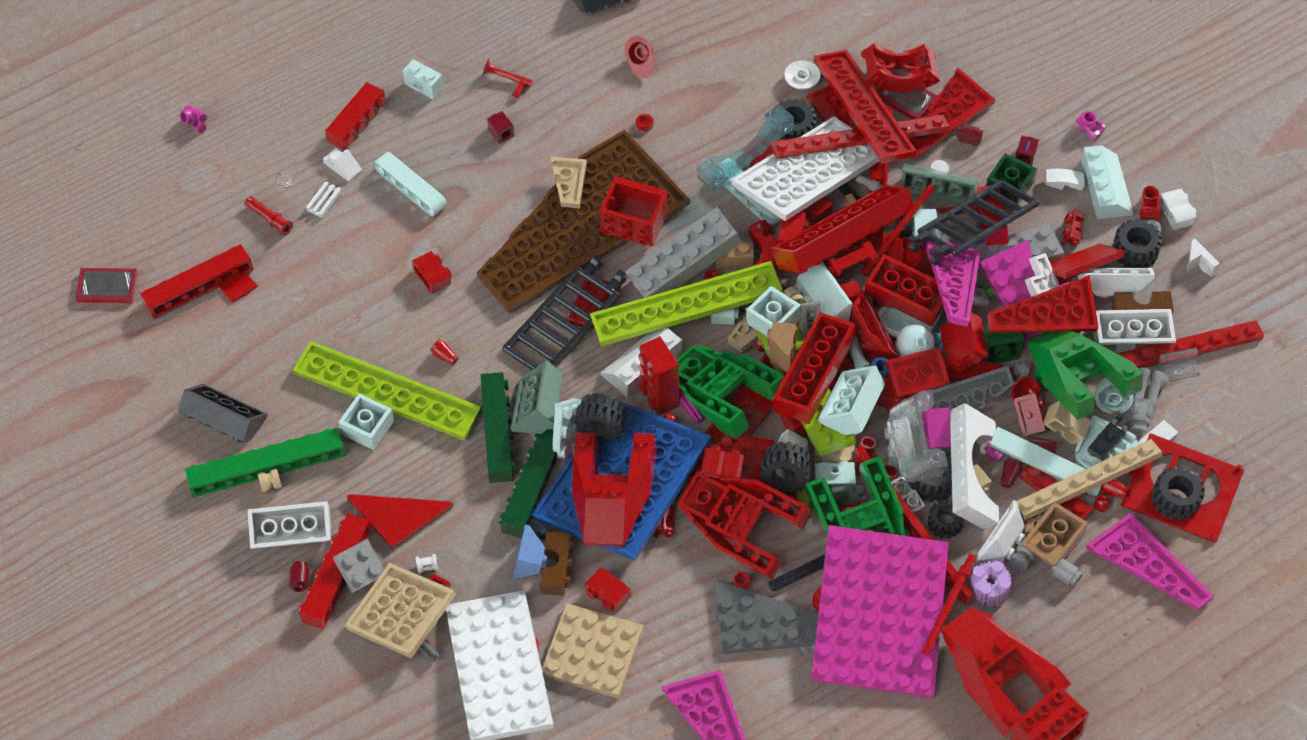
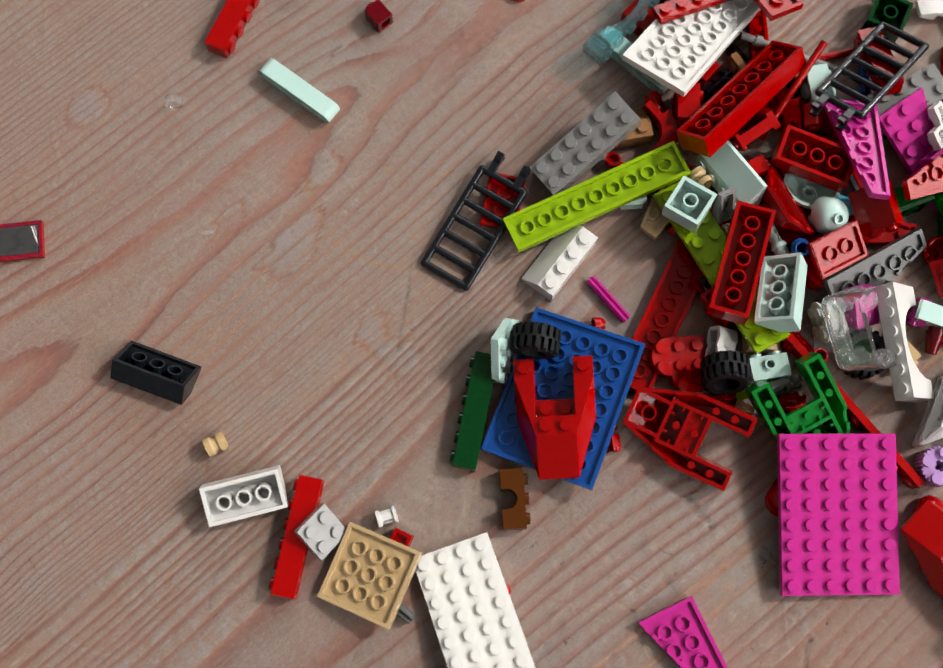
camera: 10 degrees left, 20 degrees up
red brick [140,244,254,319] -> none
dark pink plate [180,105,207,133] -> none
green brick [185,427,345,498] -> none
red piece [218,273,258,303] -> none
red pin [244,196,293,236] -> none
dark red brick [289,561,310,592] -> none
lime plate [292,341,482,441] -> none
white tile [306,181,342,218] -> none
white slope [323,148,362,182] -> none
light aqua brick [338,394,394,450] -> none
red tile [347,494,453,550] -> none
red brick [412,251,452,294] -> none
red cone [430,339,459,366] -> none
reddish brown wing [477,129,690,314] -> none
dark green brick [480,372,516,483] -> none
sand green slope [511,360,563,434] -> none
medium blue slope [513,525,547,578] -> none
black tile [531,523,550,540] -> none
tan plate [542,603,644,699] -> none
tan wing [550,157,587,208] -> none
red brick [585,567,632,613] -> none
red container [600,176,668,247] -> none
red brick [638,336,679,416] -> none
green wedge [676,345,785,440] -> none
red brick [701,446,744,477] -> none
dark grey wing [714,580,818,654] -> none
red hinge [734,571,751,589] -> none
medium nougat slope [767,322,796,376] -> none
black axle [768,554,825,592] -> none
white slope [891,475,925,513] -> none
sand green slope [900,164,978,204] -> none
red bar [922,553,976,655] -> none
black tyre [928,500,964,539] -> none
white tile [930,160,949,173] -> none
light grey plate [1014,360,1030,379] -> none

